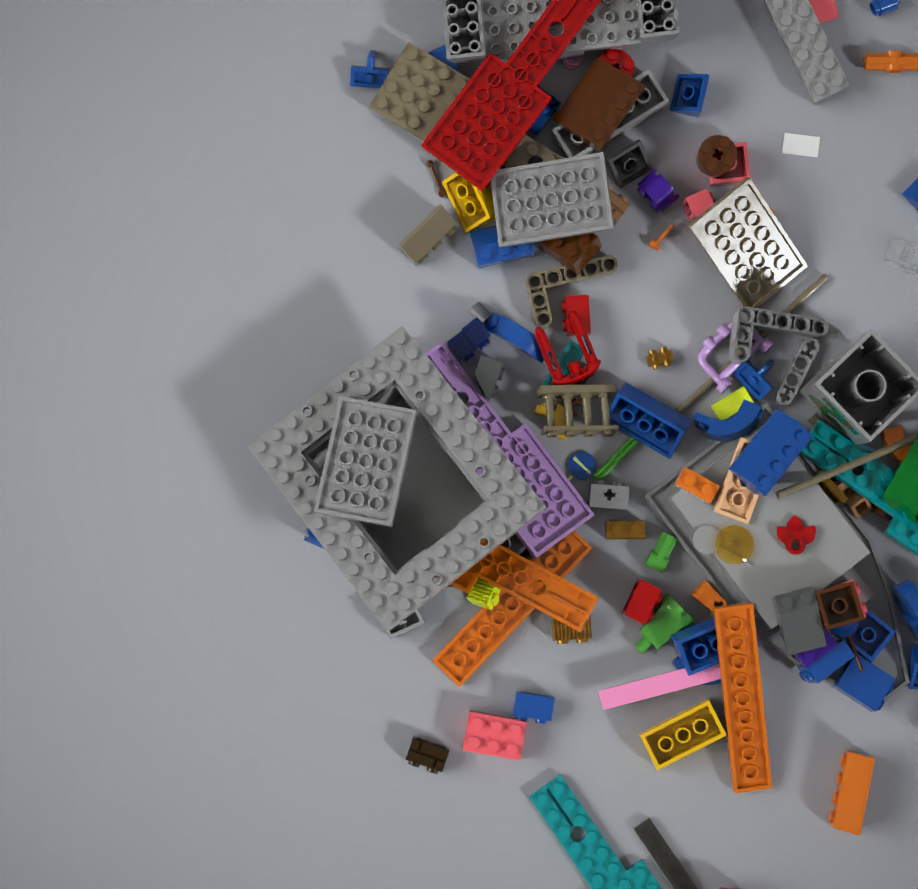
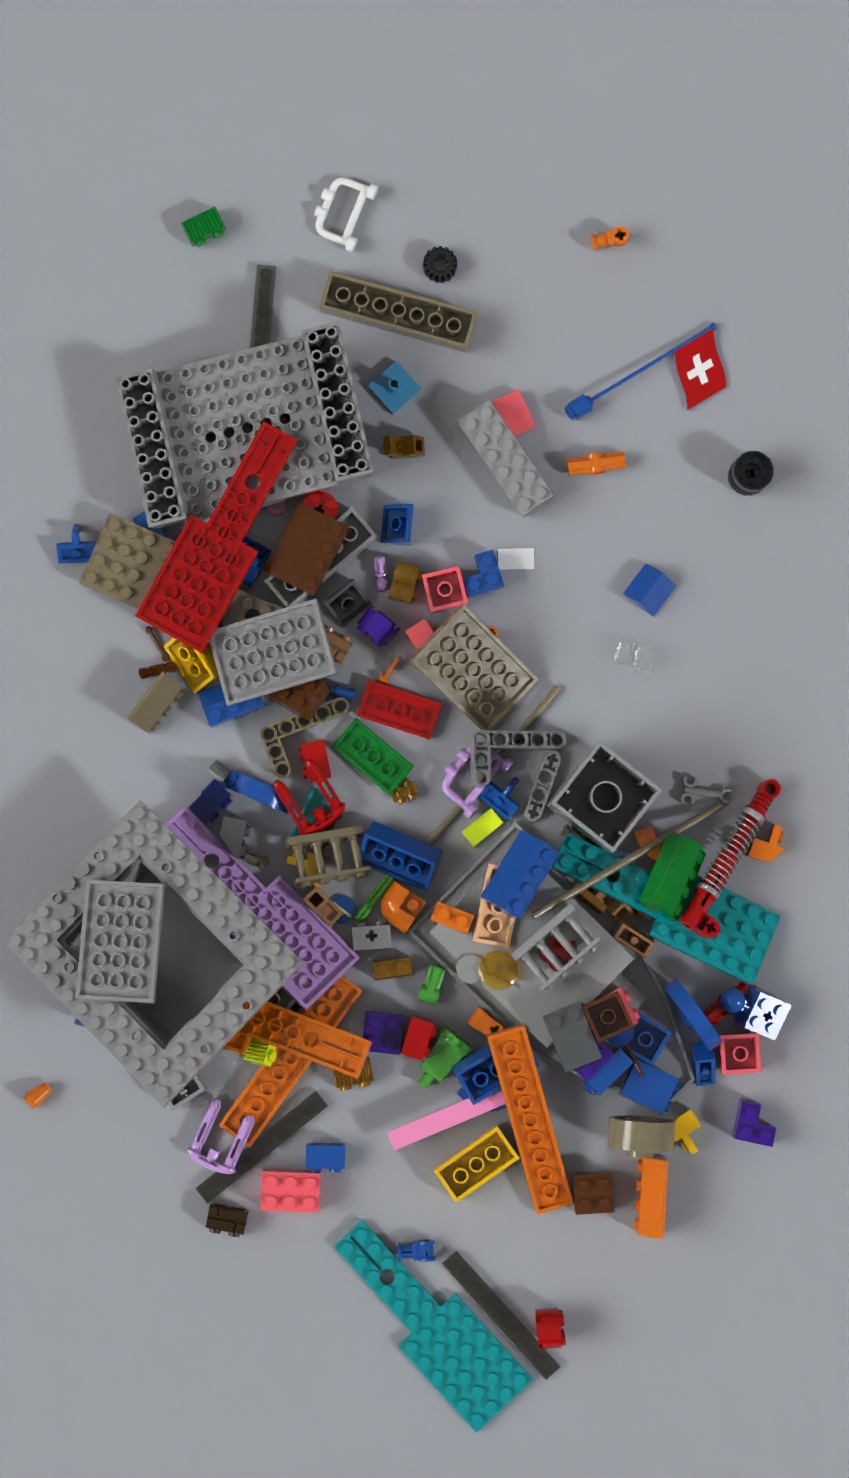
camera: 10 degrees left, 0 degrees up
blue arch [693,399,763,442] -> none
reddish brown brick [696,135,737,178] -> none
none -> orange cone [23,1082,53,1109]
none -> reddish brown axle [138,661,176,679]
none -> lavender piece [187,1098,254,1174]
none -> clear smoke tile [196,1091,328,1204]
none -> dark tan pin [244,850,270,870]
none -> medium nougat brick [303,886,344,927]
none -> blue pin [331,683,355,701]
none -> green tile [332,718,415,796]
none -> red plate [357,680,442,740]
none -> dark purple brick [363,1011,404,1055]
none -> lavender axle [373,556,390,591]
none -> orange brick [381,880,426,934]
none -> pearl gold brick [383,435,425,459]
none -> pearl gold brick [388,561,422,604]
none -> blue connector [397,1239,436,1262]
none -> blue brick [462,549,504,599]
none -> light grey fence [511,904,602,992]
none -> reddish brown brick [572,1171,615,1215]
none -> dark tan piece [608,1115,675,1158]
none -> medium nougat brick [611,918,655,958]
none -> yellow brick [673,1108,701,1154]

